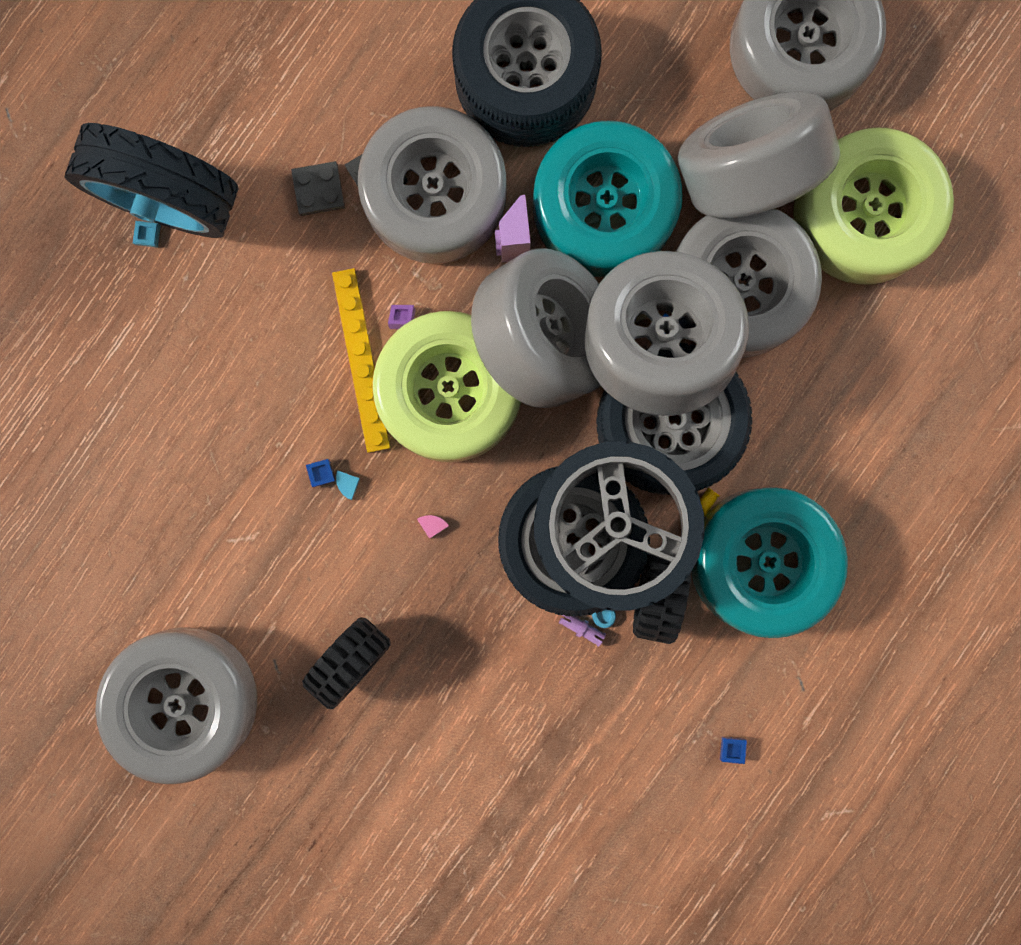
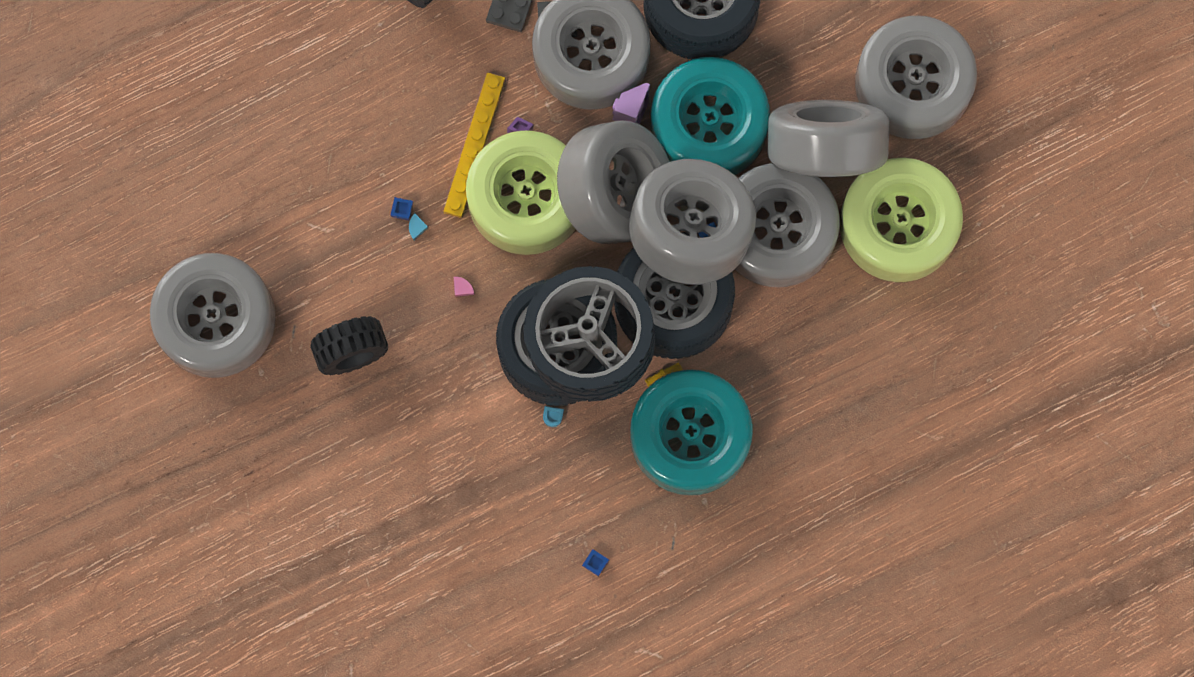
camera: 30 degrees right, 10 degrees down
lavender pin [559,615,606,647] -> none
black tyre [633,548,691,644] -> none

